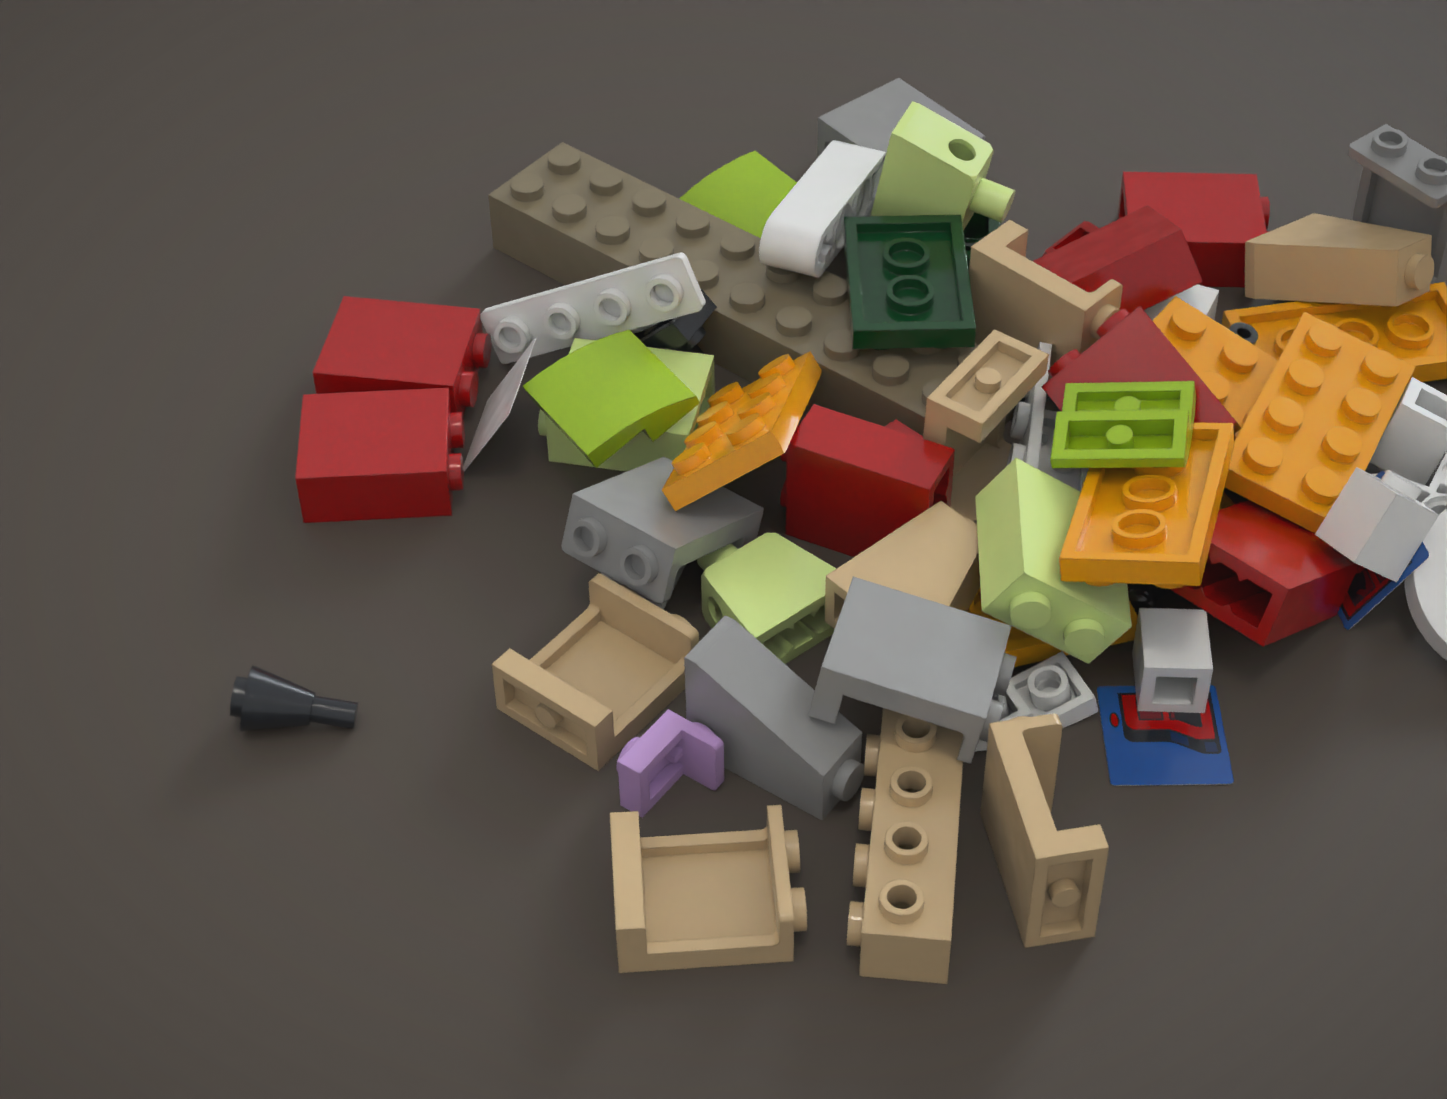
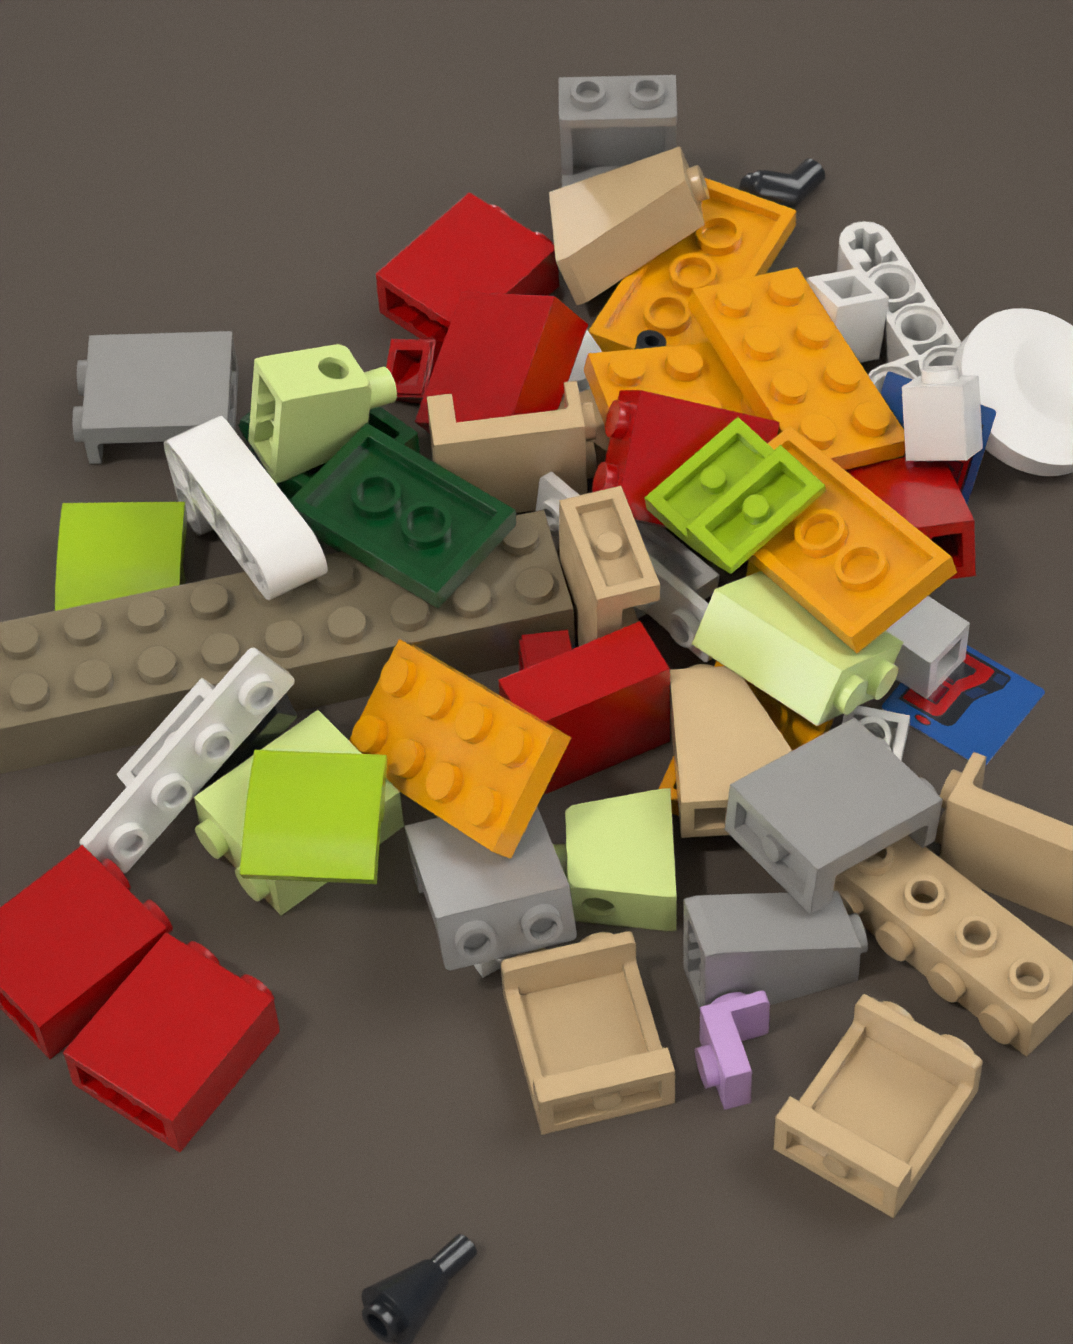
camera: 50 degrees left, 10 degrees up
white sticker [463,338,536,471] -> none

